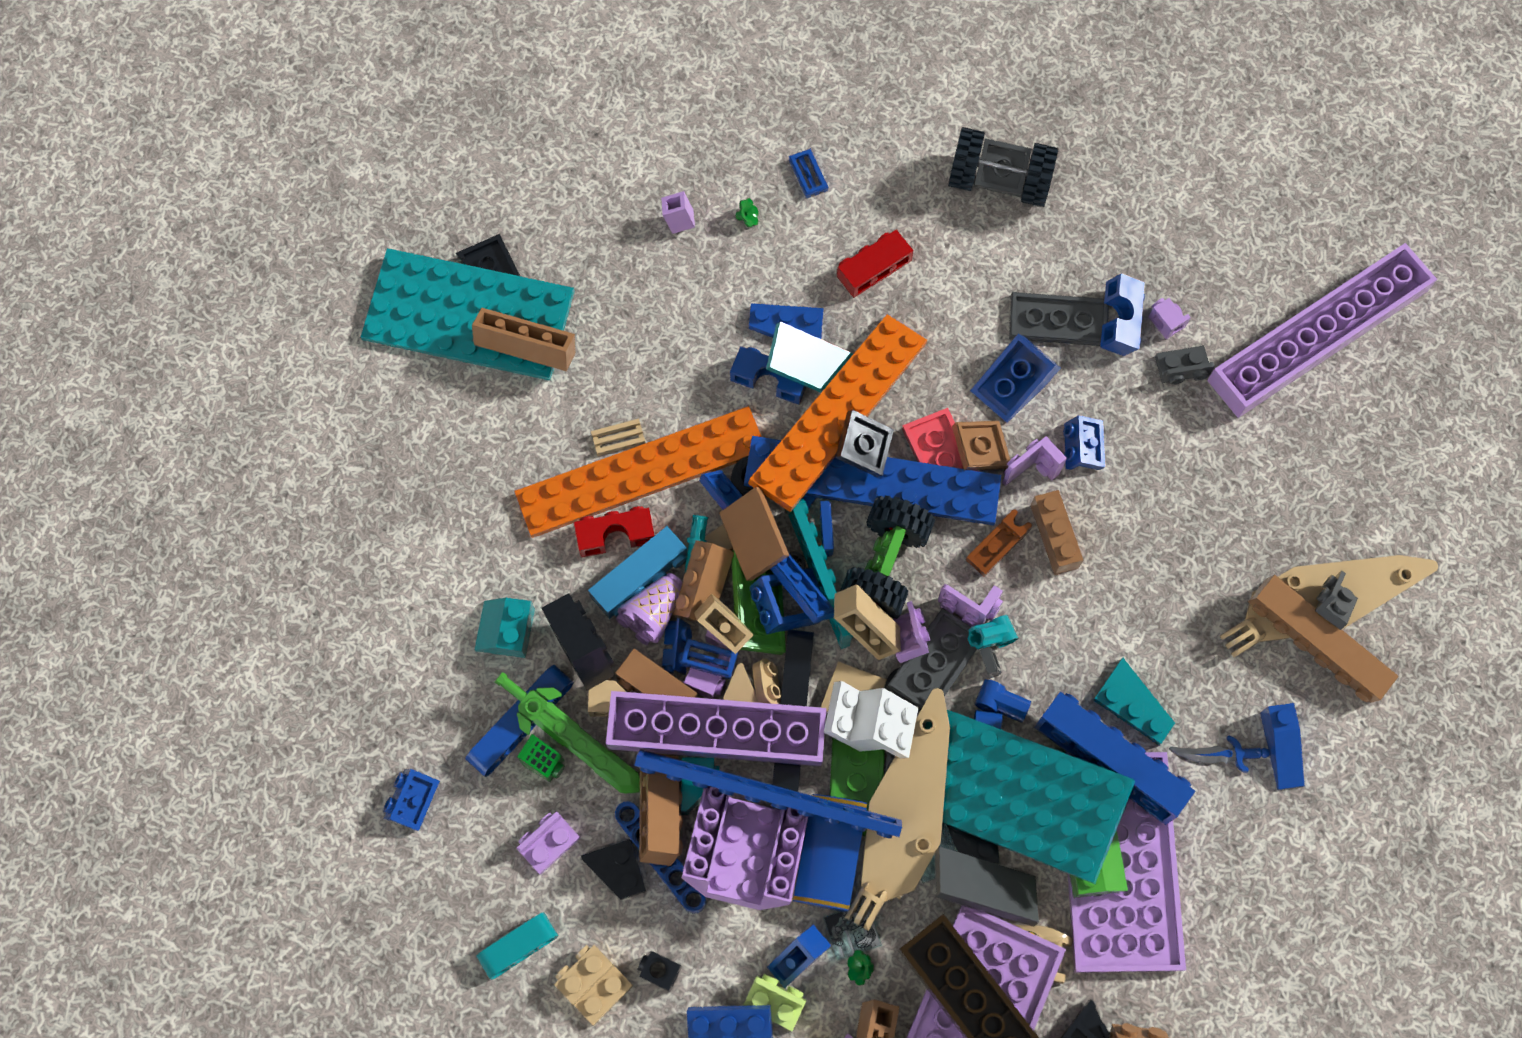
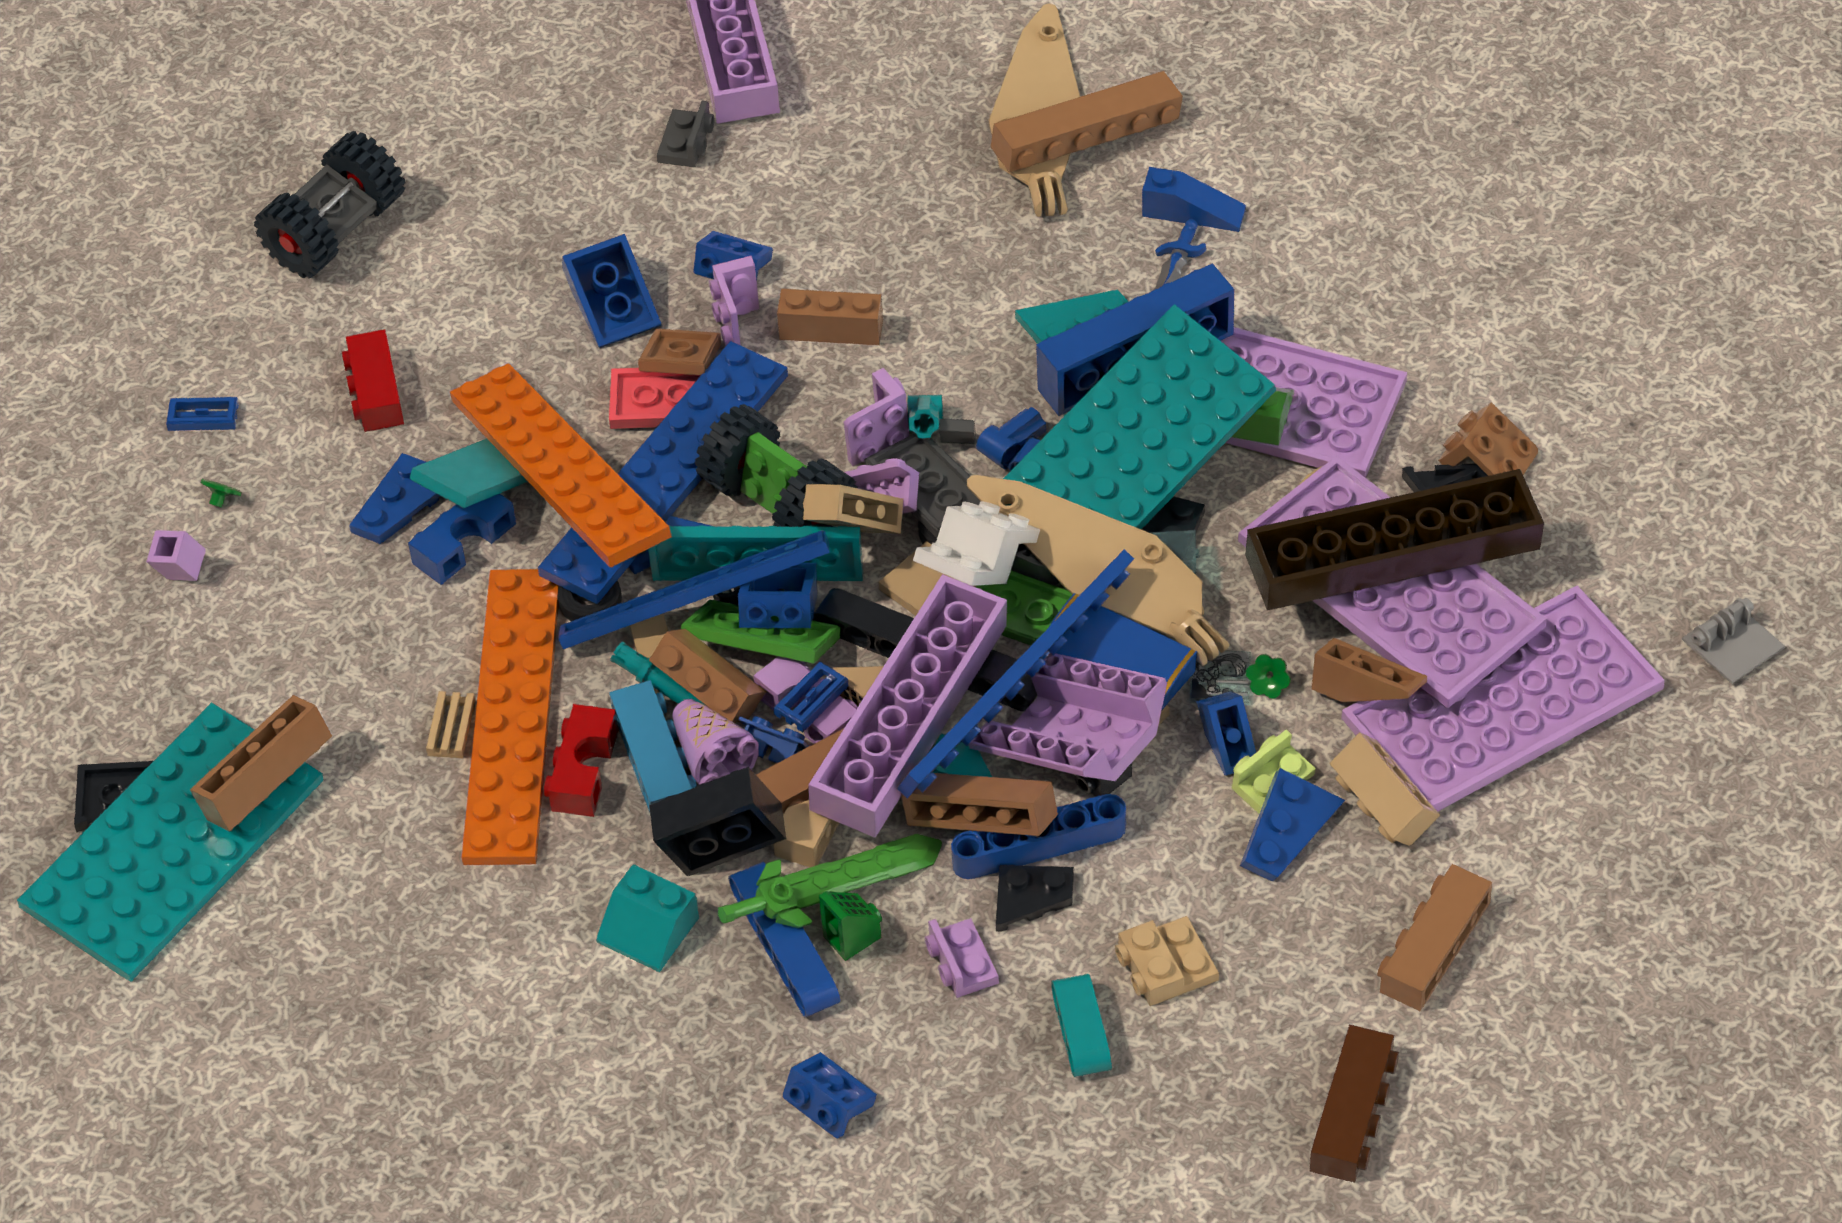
camera: 65 degrees left, 20 degrees down
black brick [637,951,682,992] -> none
tan slope [694,594,753,654] -> none
medium nougat tile [719,487,790,581] -> none
tan plate [752,658,781,704] -> none
plate [835,410,894,477] -> none
dark grey tile [935,846,1039,927] -> none
dark orange plate [966,509,1032,577] -> none
dark grey tile [1009,292,1109,346] -> none
arch [1100,273,1145,356] -> none
lavender brick [1149,298,1191,340] -> none
dark grey bracket [1315,570,1358,630] -> none

